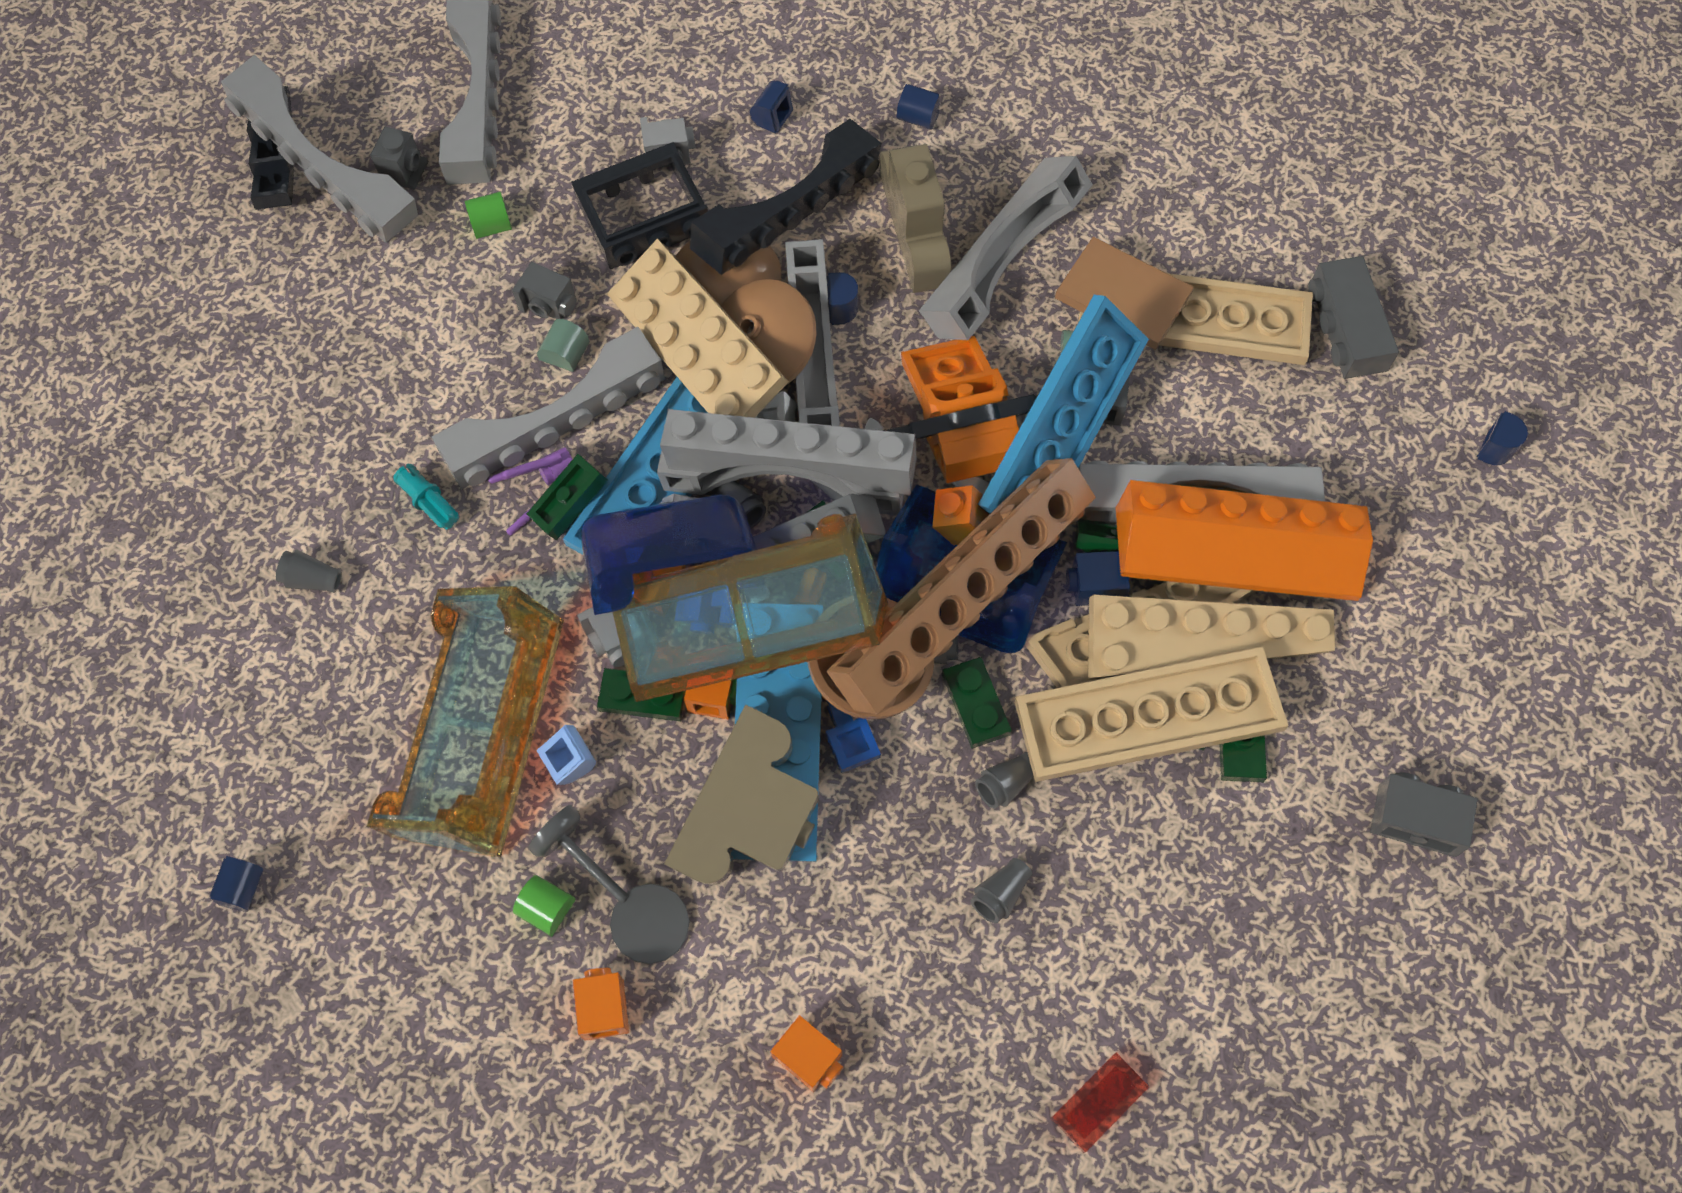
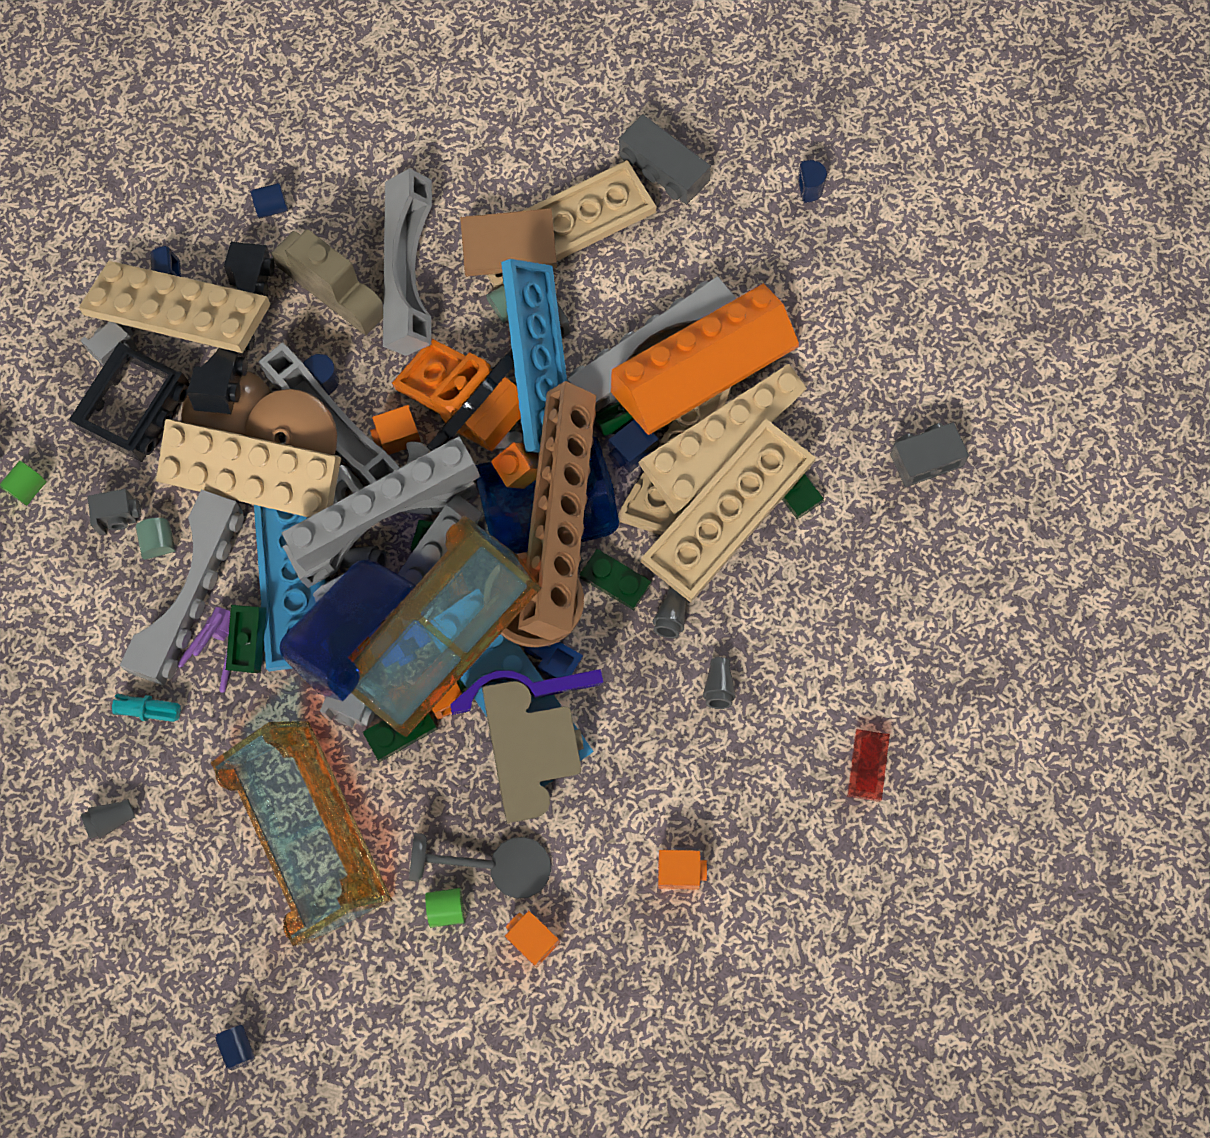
camera: 35 degrees left, 5 degrees up
light blue brick [536,725,596,785] -> none
none -> tan plate [78,261,271,353]
none -> orange brick [370,405,421,455]
none -> dark purple piece [450,669,603,715]

